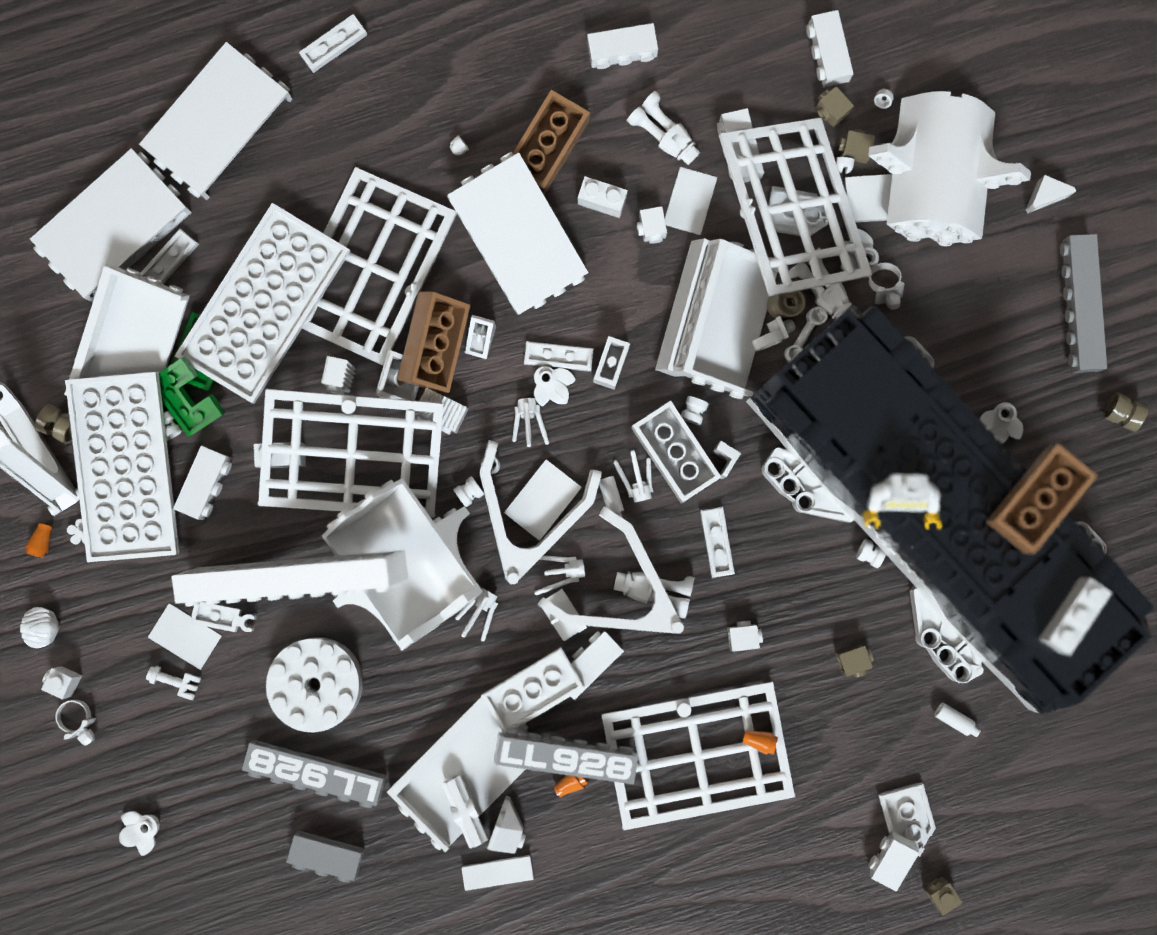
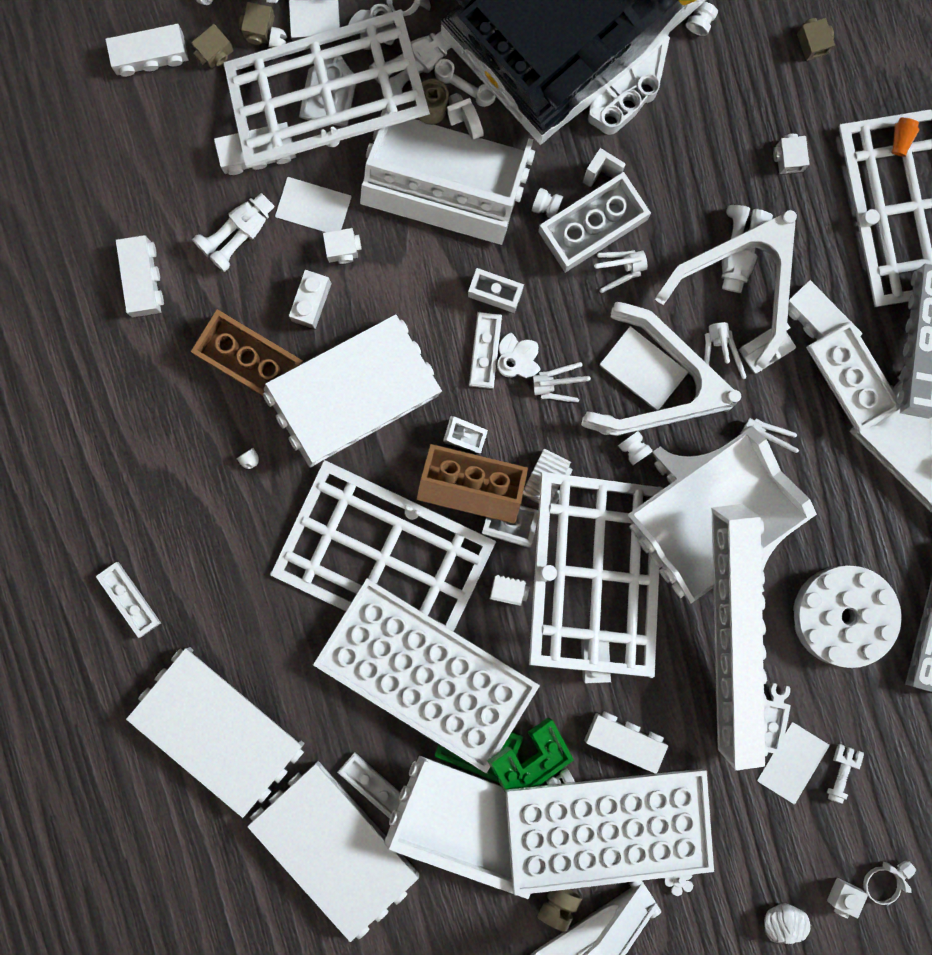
camera: 90 degrees left, 0 degrees up
orange cone [25,523,52,558] -> none
white cylinder [599,476,624,518] -> none
white tile [700,507,735,578] -> none

